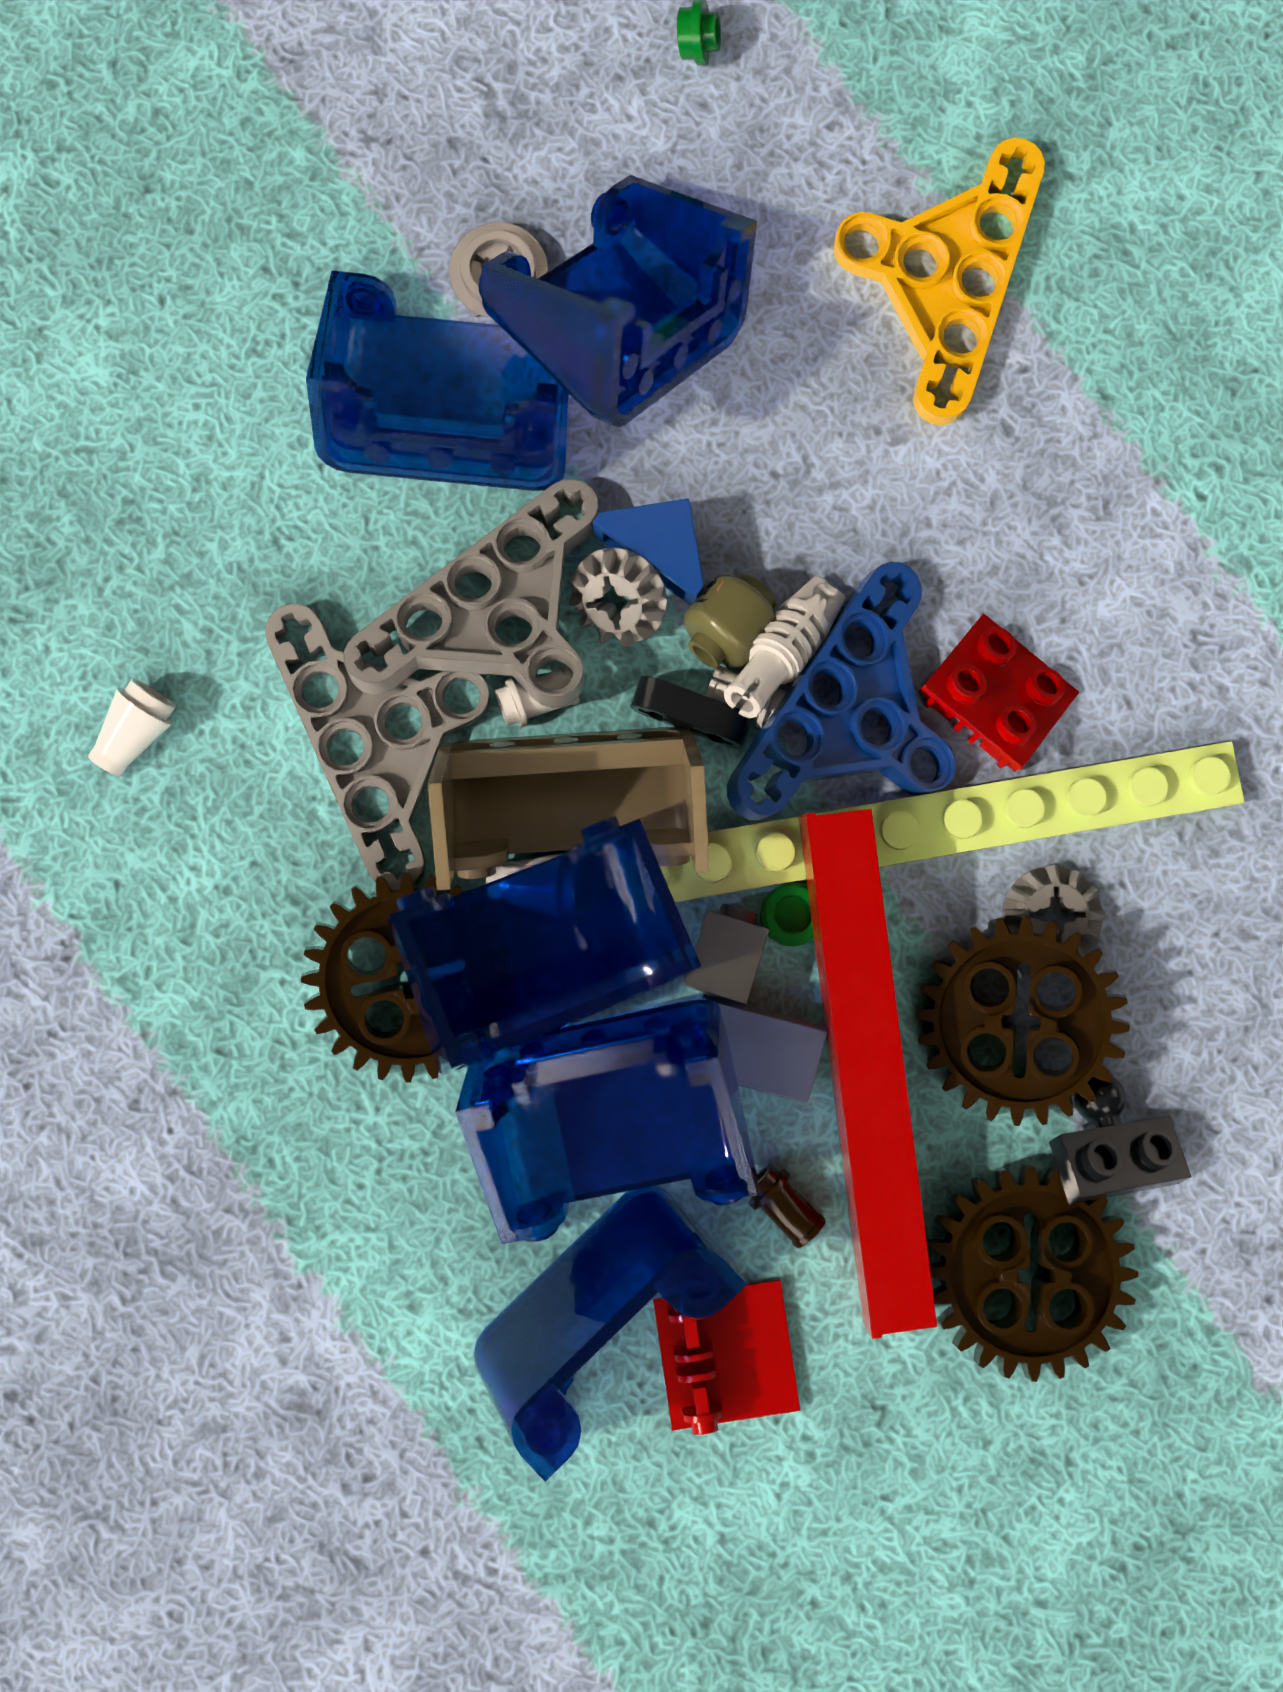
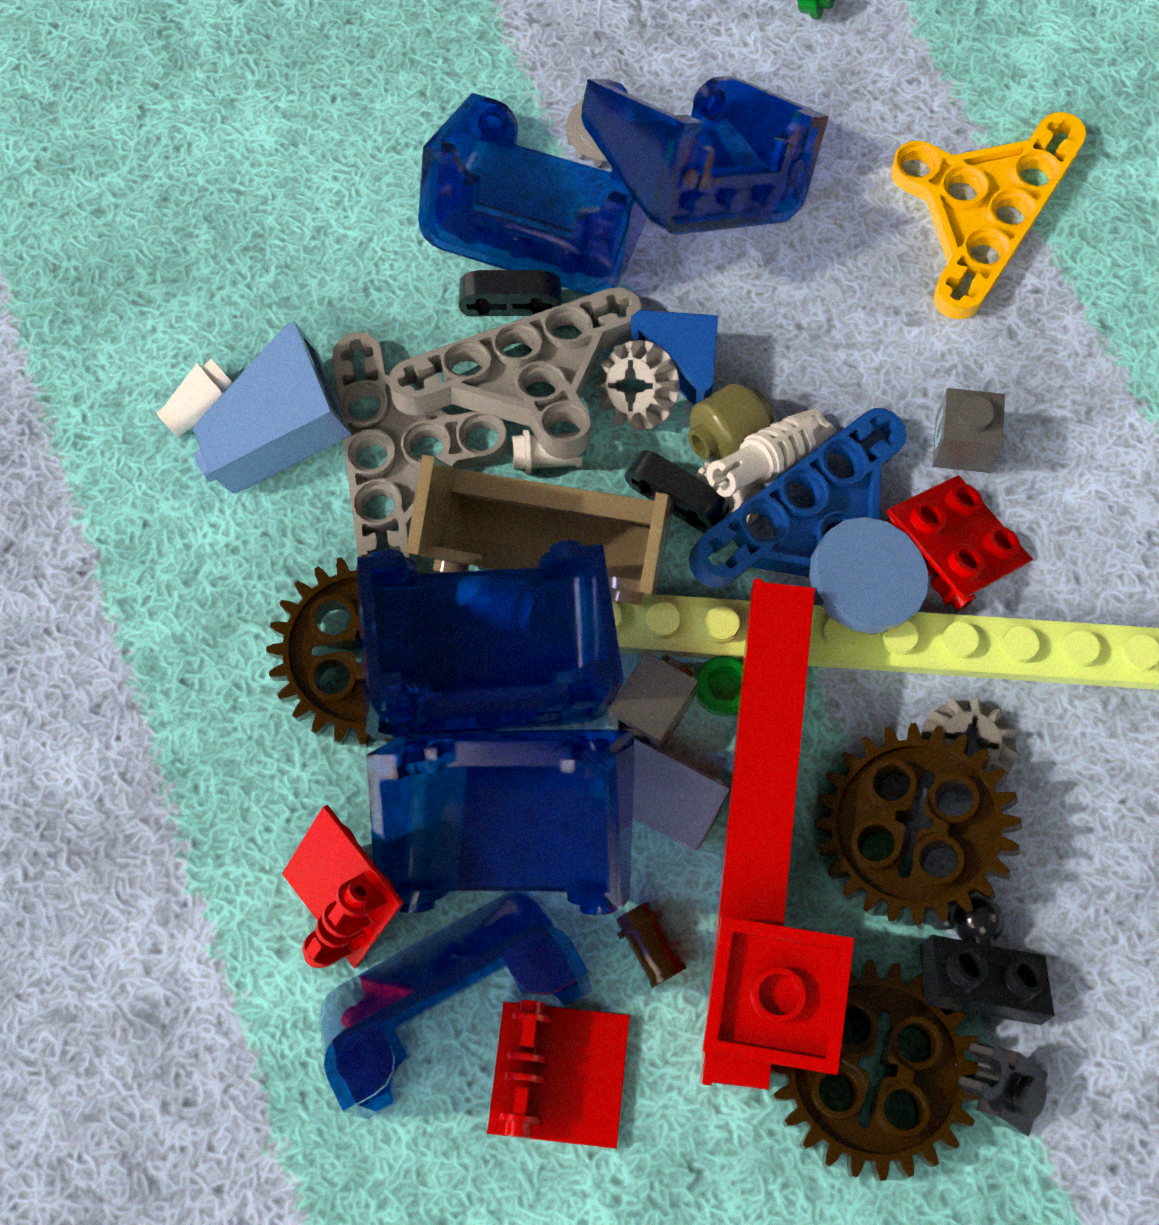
camera: 30 degrees right, 15 degrees down
none -> medium blue slope [192,321,352,494]
none -> hinge [282,804,404,969]
none -> black beam [458,270,562,317]
none -> red plate [702,916,854,1075]
none -> medium blue tile [809,517,929,634]
none -> dark grey brick [932,388,1005,473]
none -> black plate [958,1042,1048,1136]

